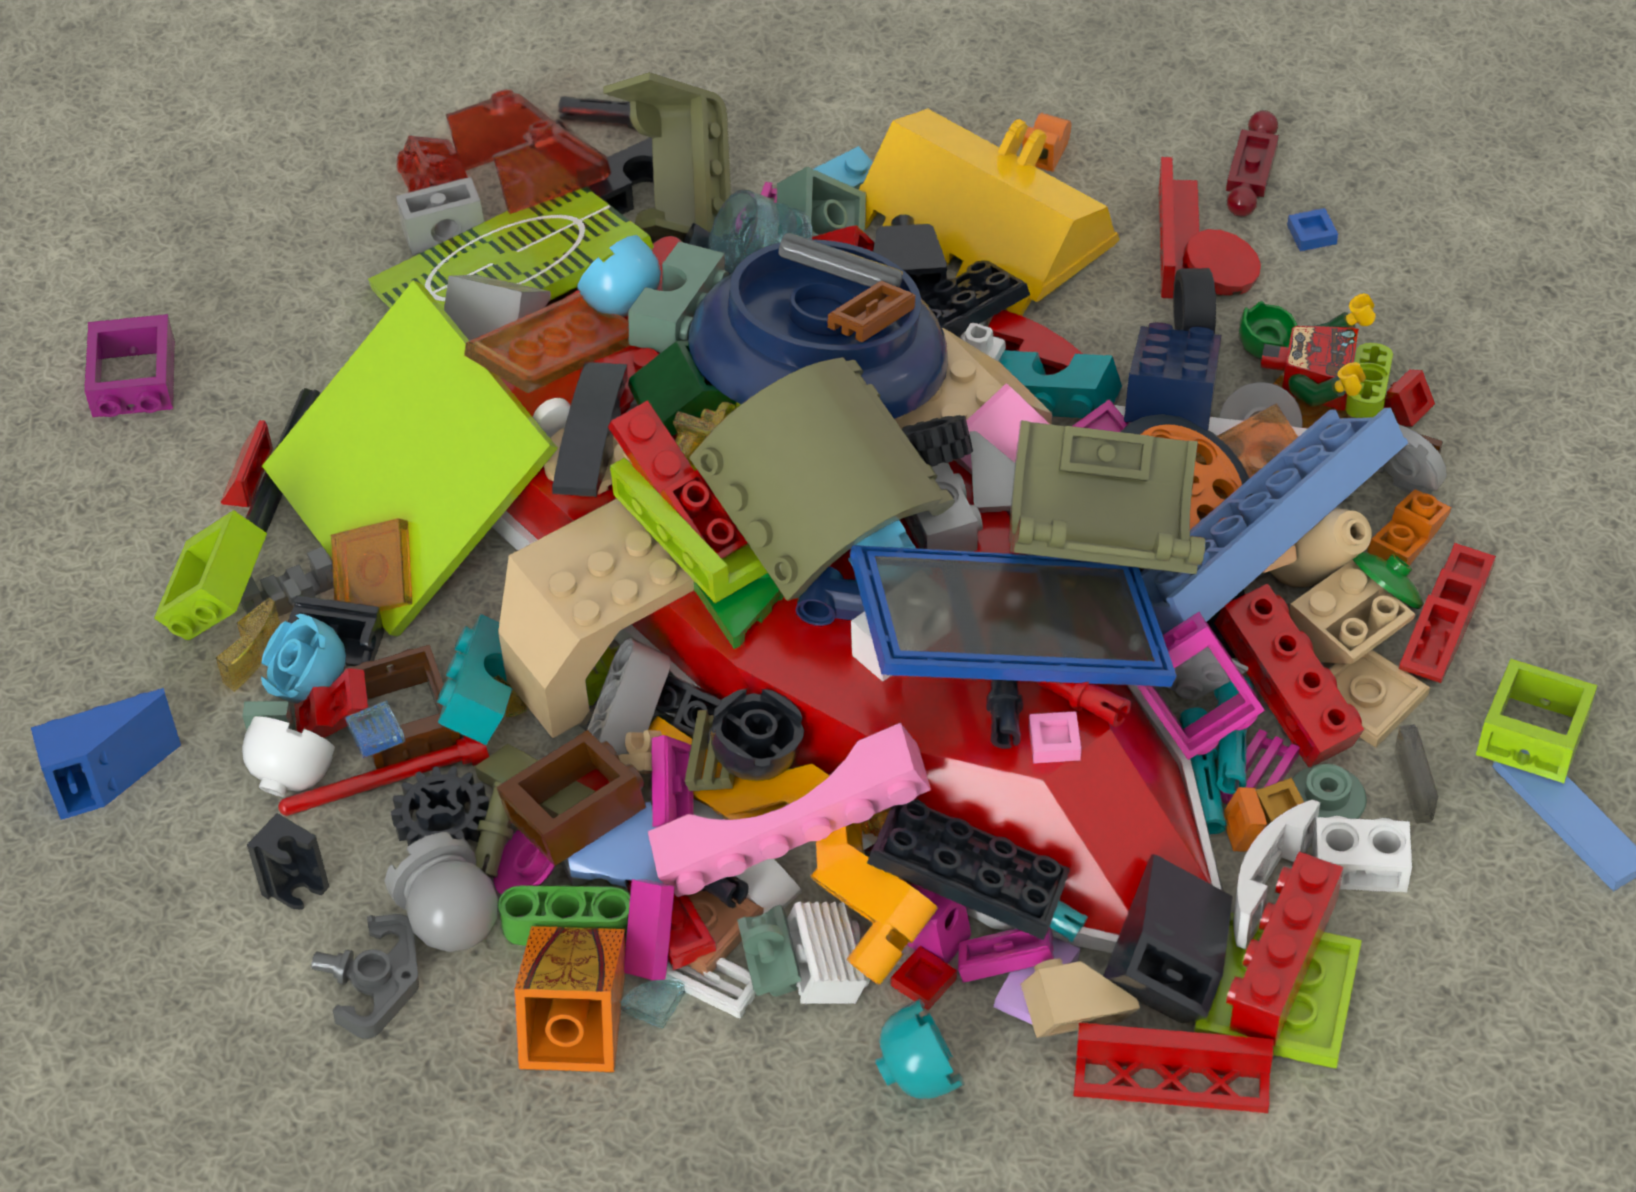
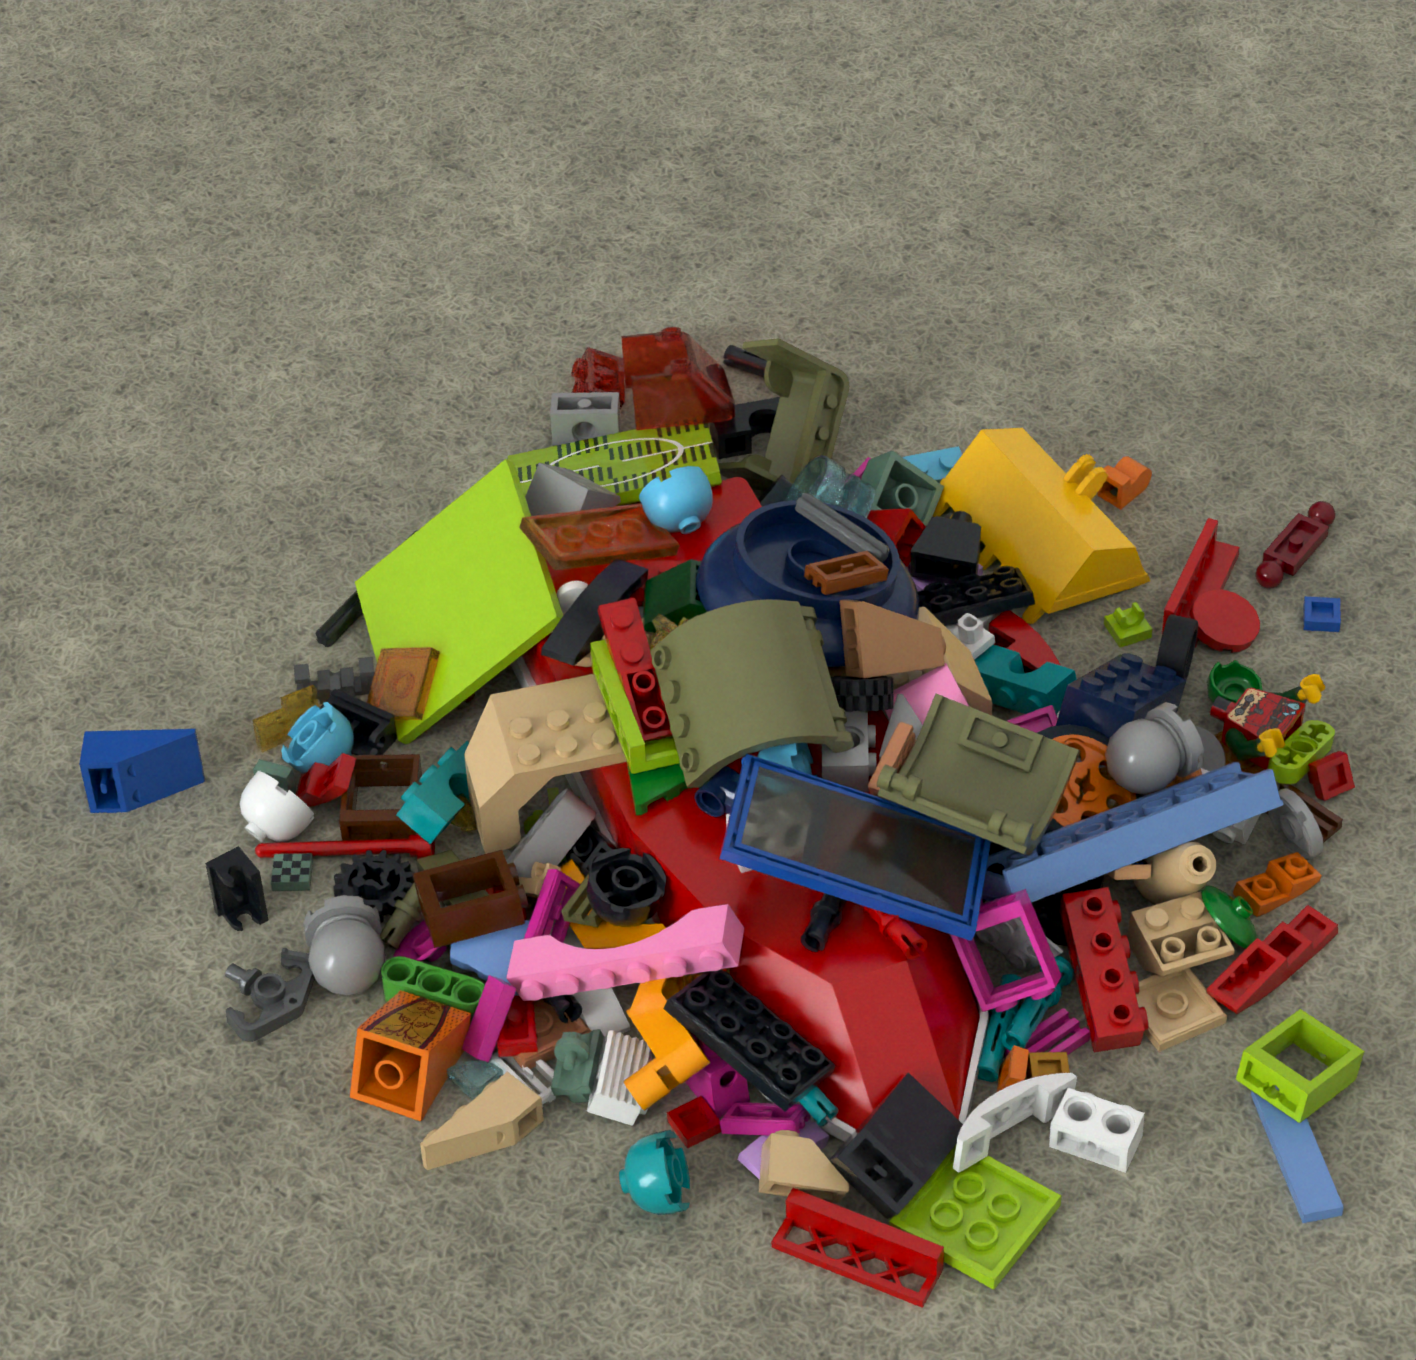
camera: 20 degrees right, 5 degrees down
magenta window [84,314,175,417] -> none
lime window [154,510,267,640] -> none
red slope [221,420,273,507] -> none
clear light blue tile [345,701,405,758] -> none
sand green arch [628,242,729,353] -> none
bright pink tile [1029,712,1081,763] -> none
red brick [1226,852,1344,1047] -> none
sand green piece [1292,764,1367,819] -> none
clear smoke tile [1394,724,1438,824] -> none
none -> sand green tile [271,853,313,891]
none -> tan slope [420,1071,544,1170]
none -> medium nougat slope [840,599,946,678]
none -> nougat tile [868,721,916,800]
none -> lime tile [1104,602,1153,648]
none -> light grey tile [1105,702,1204,795]

